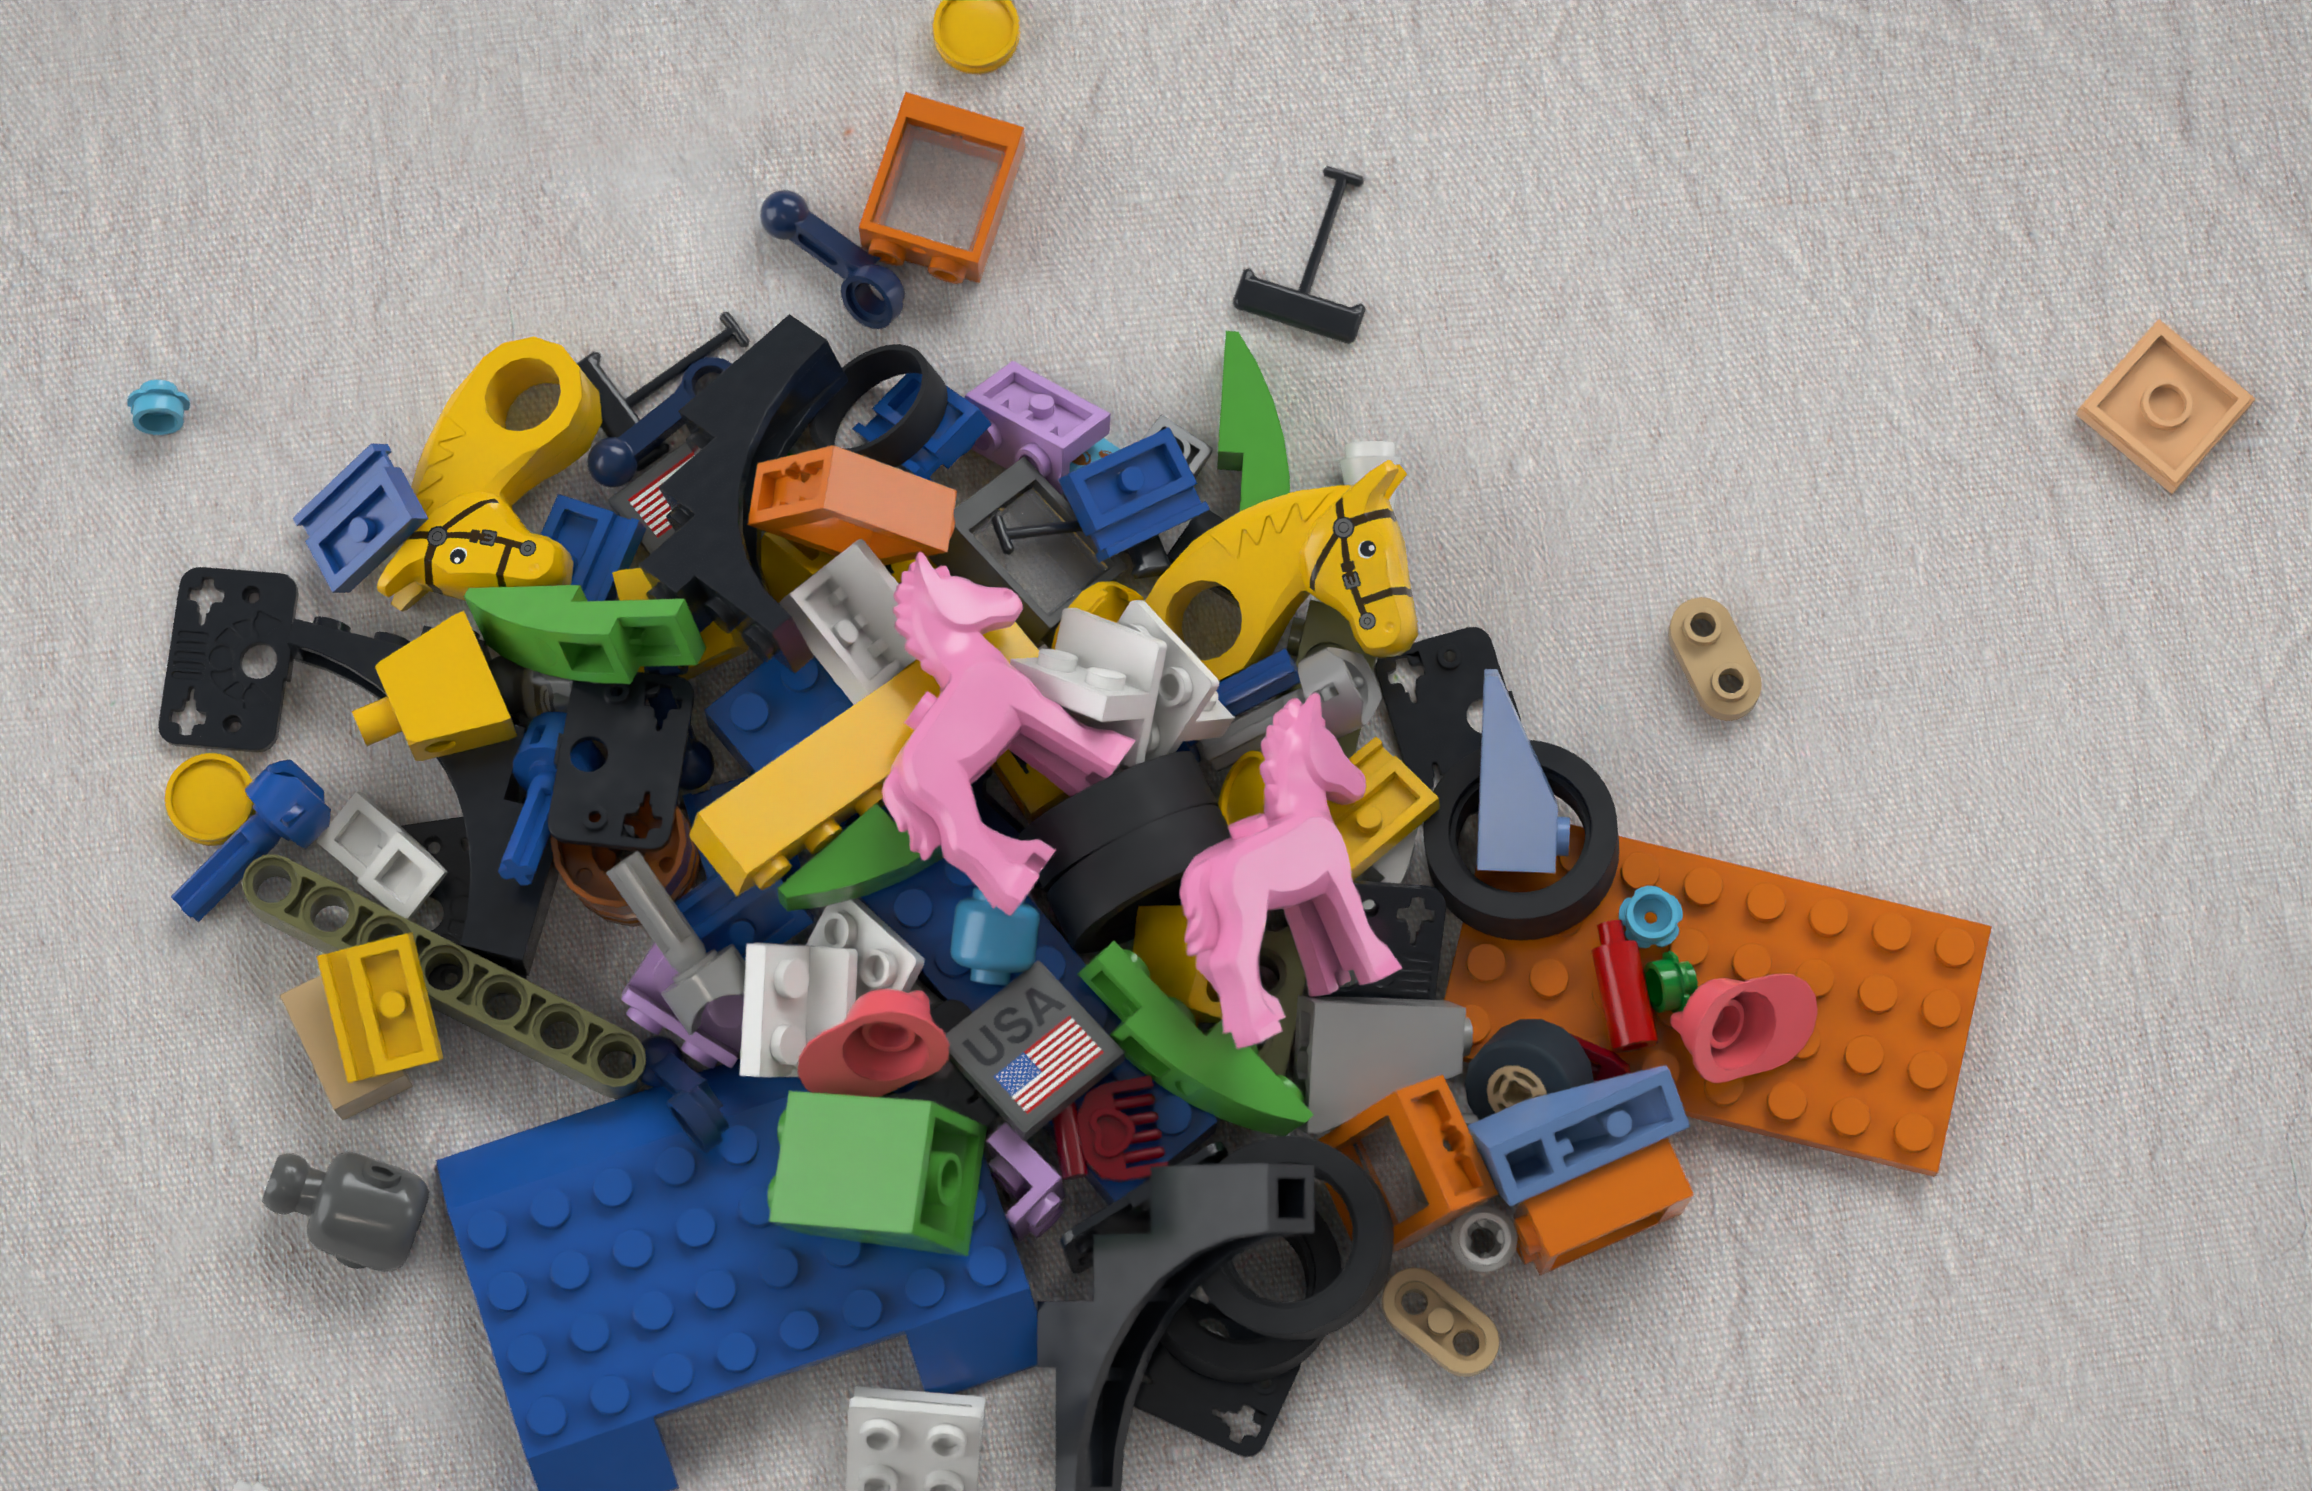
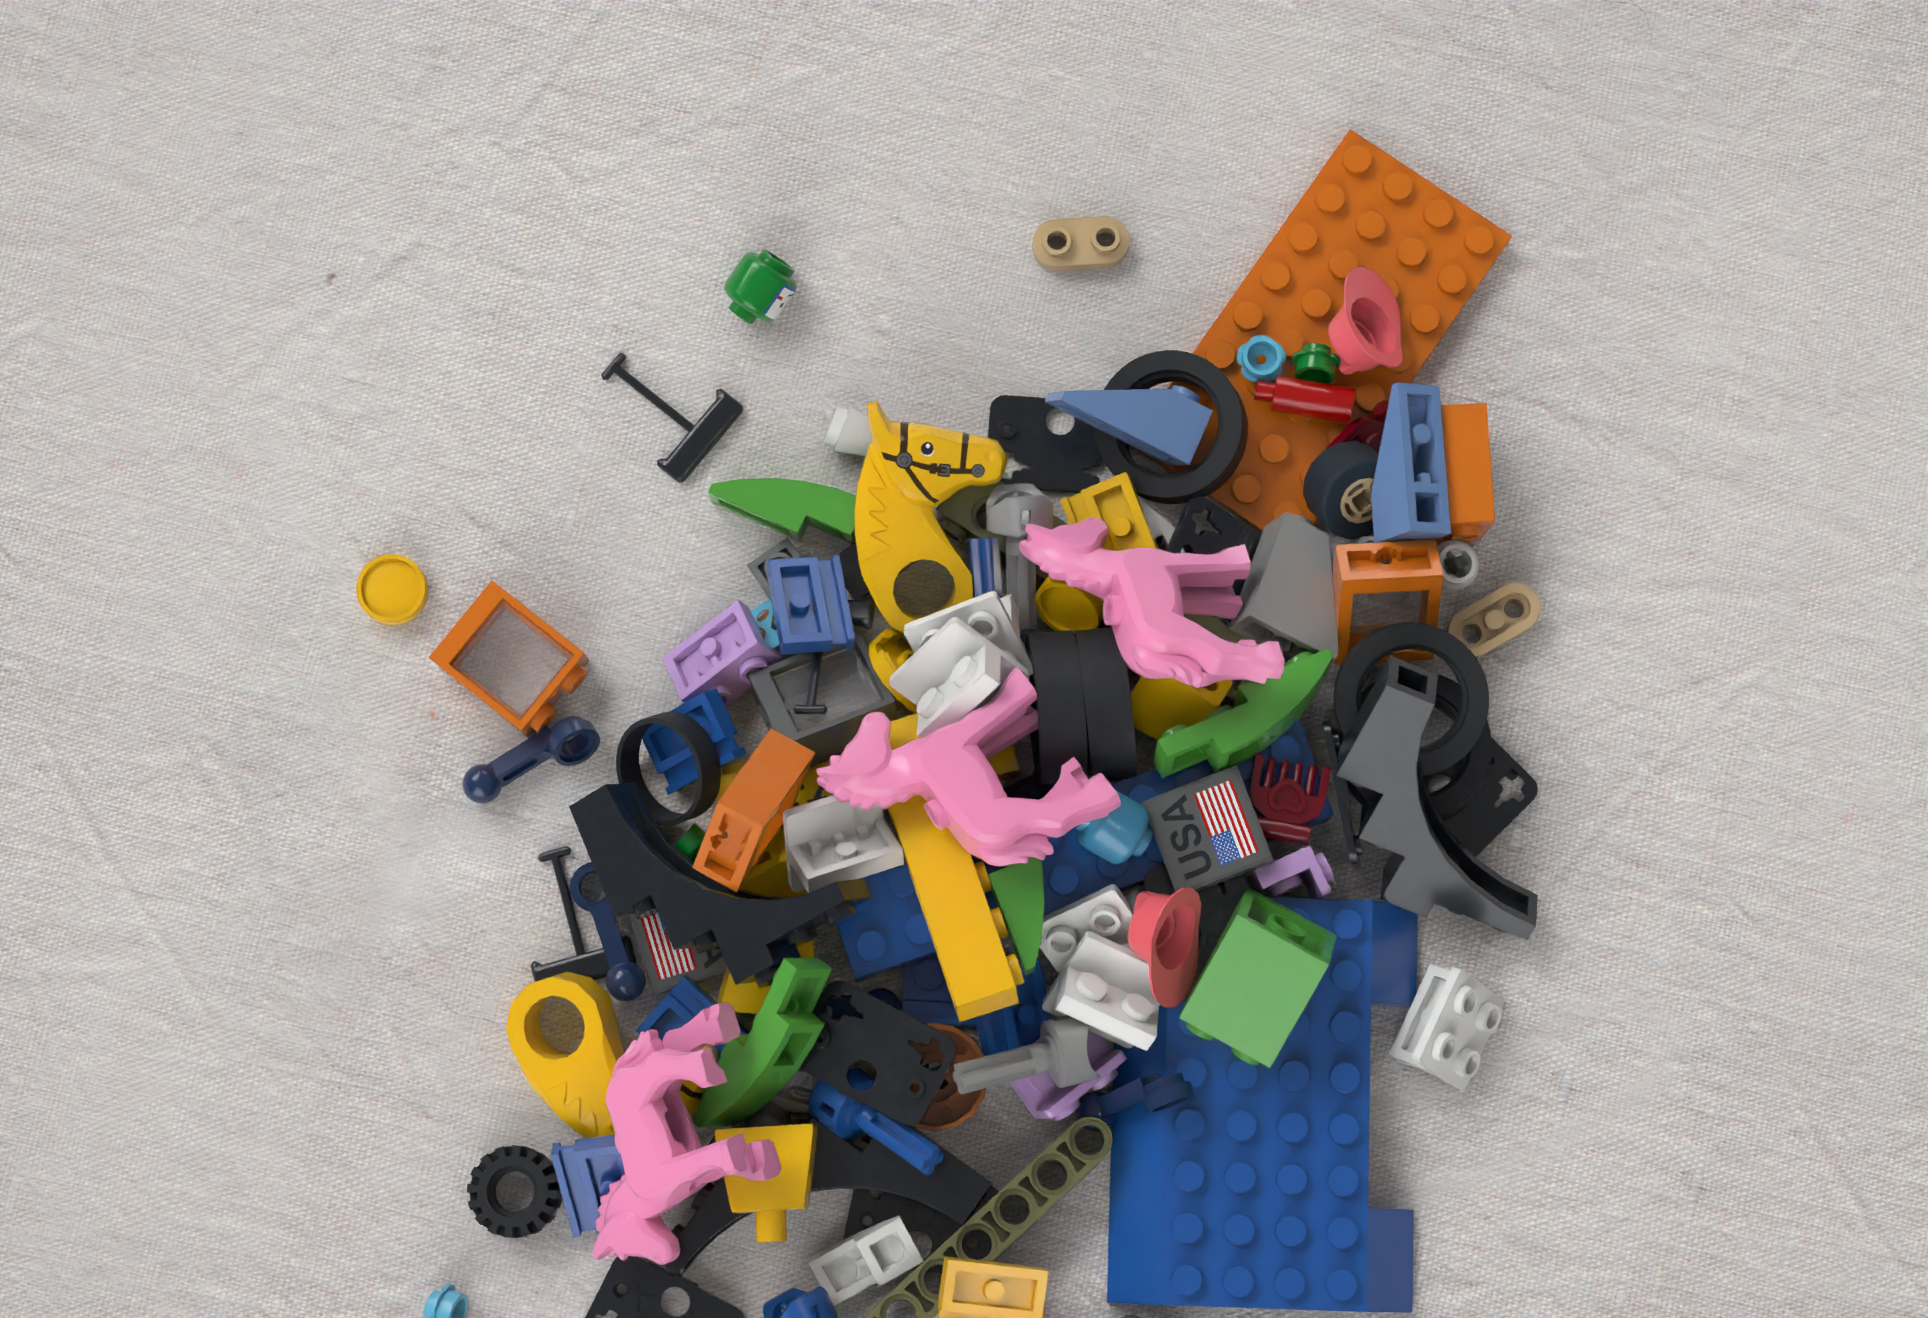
camera: 65 degrees left, 5 degrees up
none -> black tyre [467,1145,562,1238]
none -> bright pink animal [593,1002,782,1265]
none -> green head [724,249,797,324]

